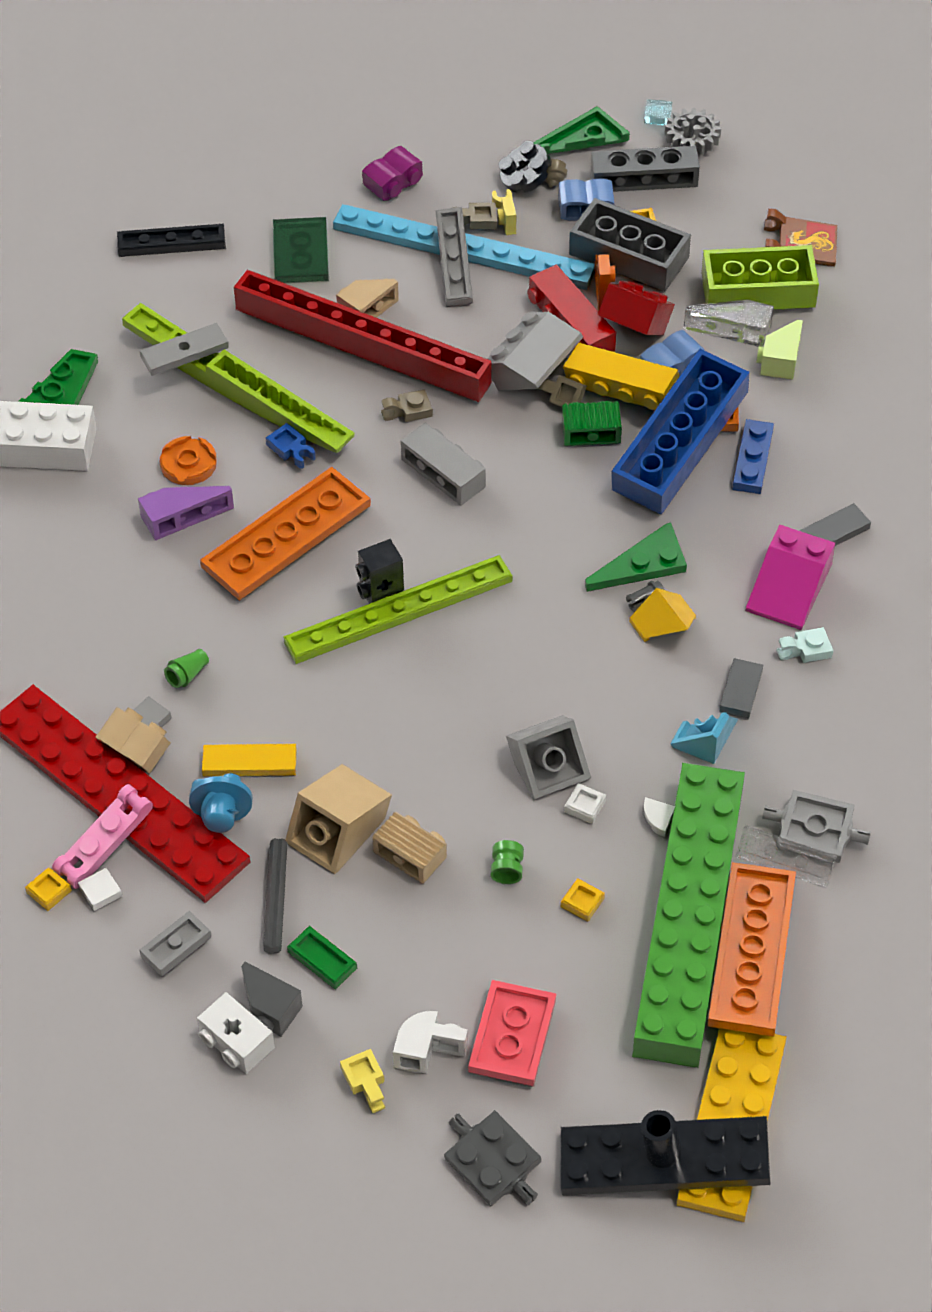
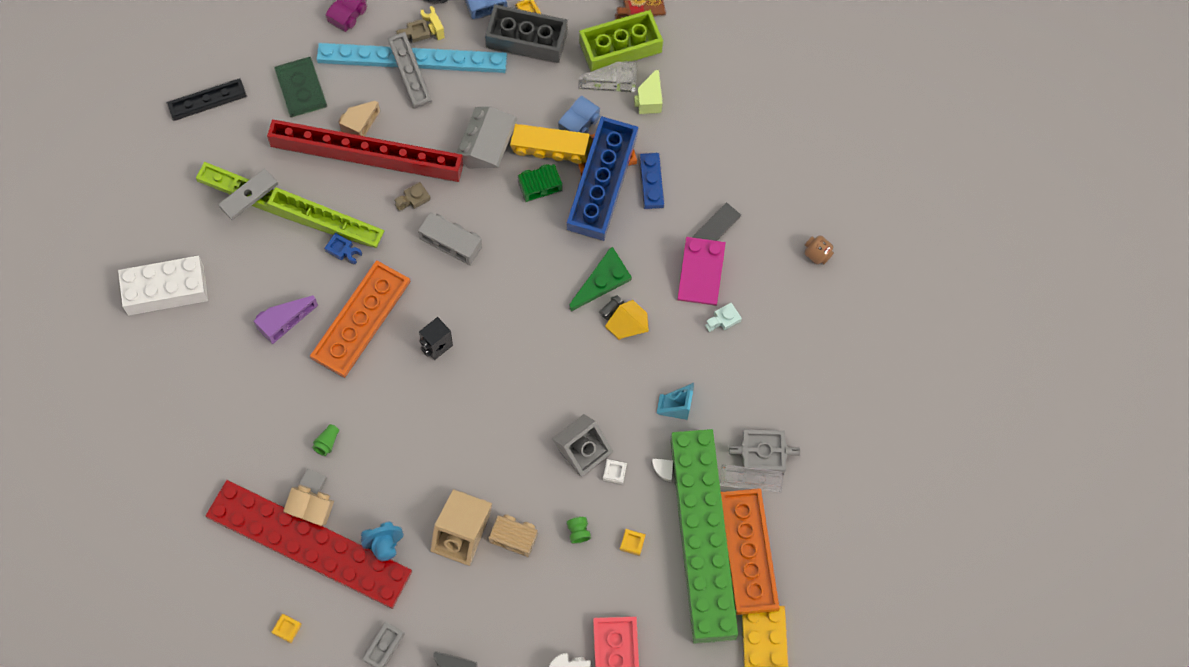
camera: 20 degrees left, 15 degrees up
green wing [18,349,99,405] -> none
bright pink plate [52,784,153,889] -> none
white tile [78,868,123,911] -> none
orange tile [159,436,217,485] -> none
yellow tile [202,744,297,776] -> none
dark grey axle [263,838,287,953] -> none
lime tile [283,555,513,664] -> none
green tile [287,925,358,990] -> none
brick [527,264,617,352] -> none
dark tan plate [539,375,587,407] -> none
orange plate [594,254,616,312] -> none
red brick [598,281,675,335] -> none
dark grey tile [719,658,763,718] -> none

